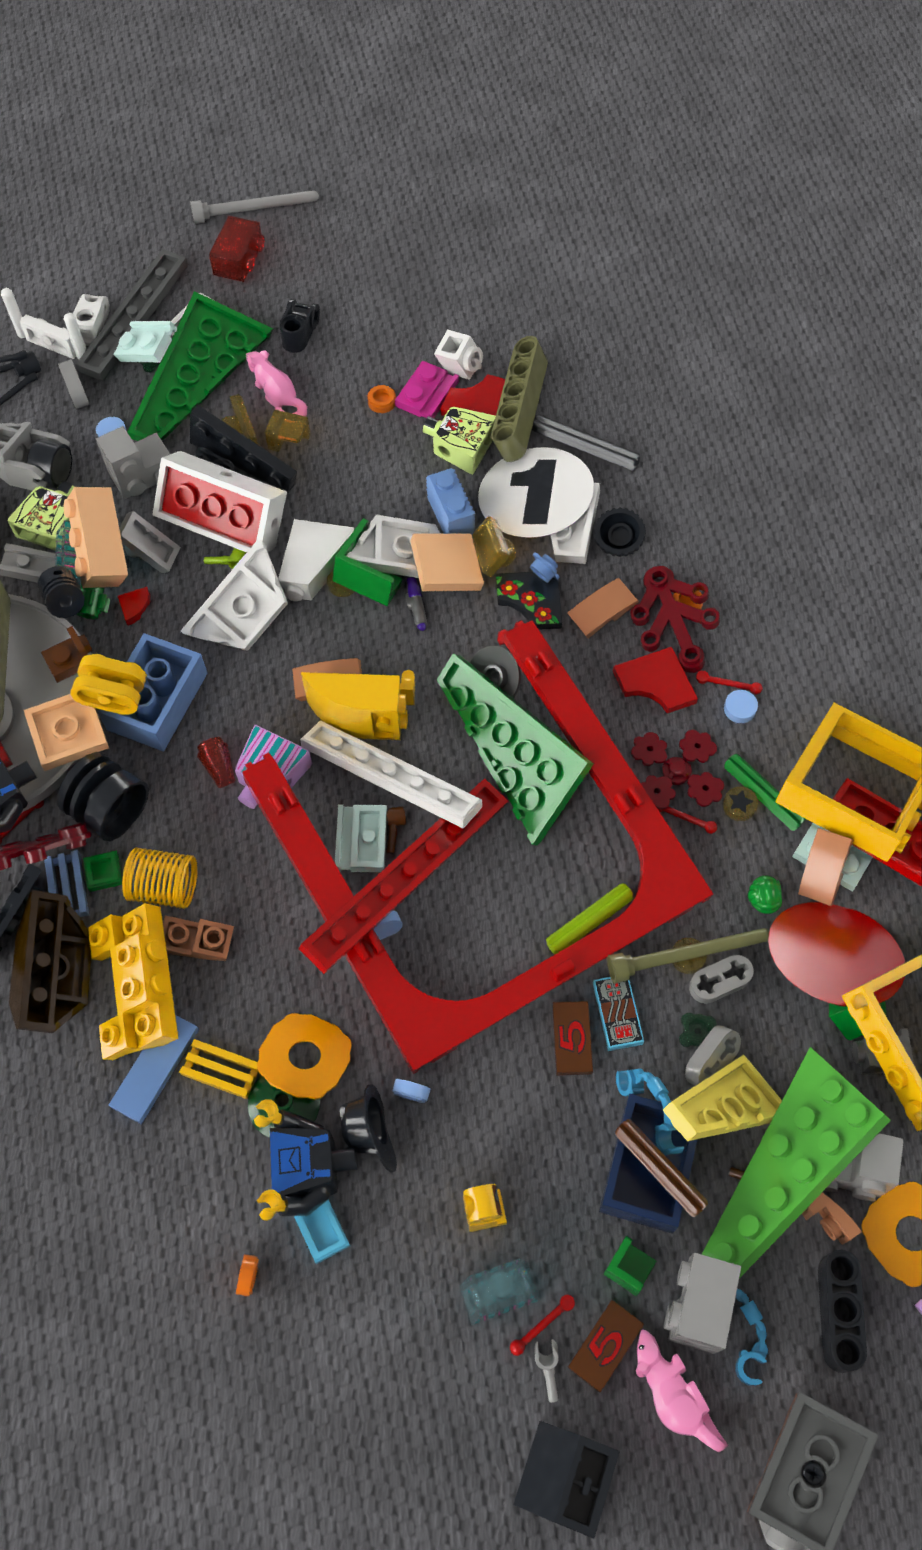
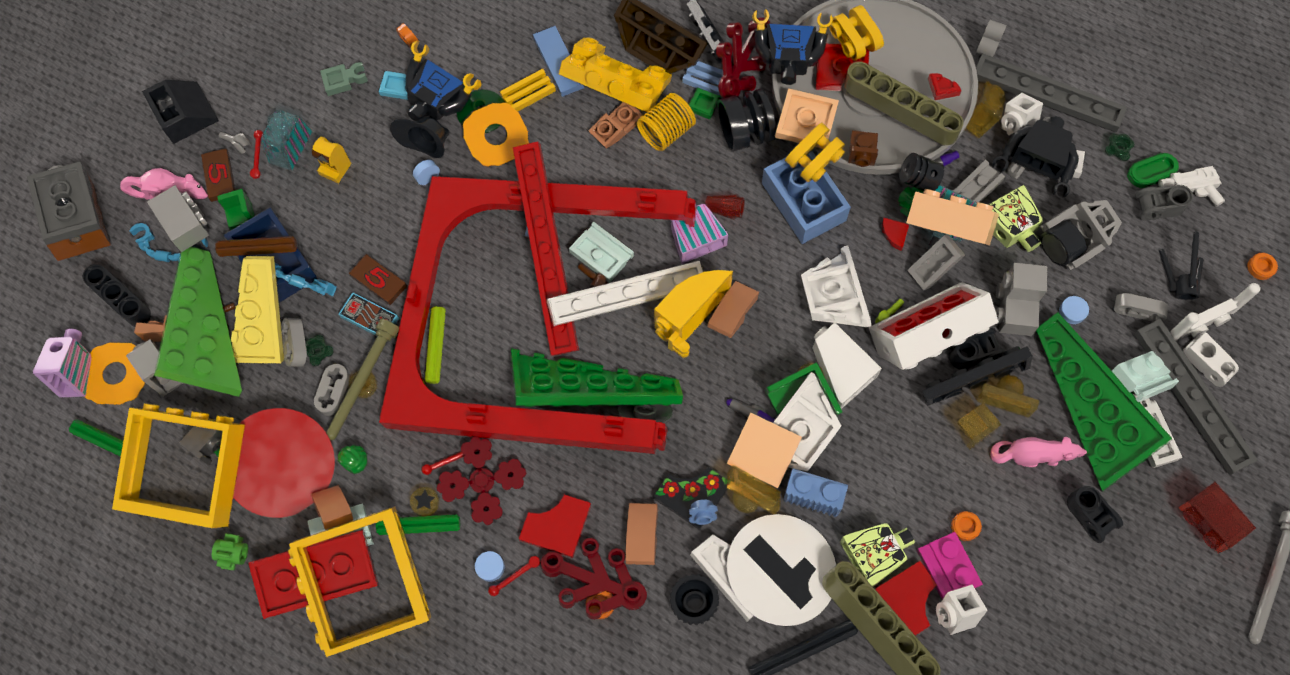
camera: 130 degrees right, 5 degrees up
none -> sand green plate [320,62,368,96]

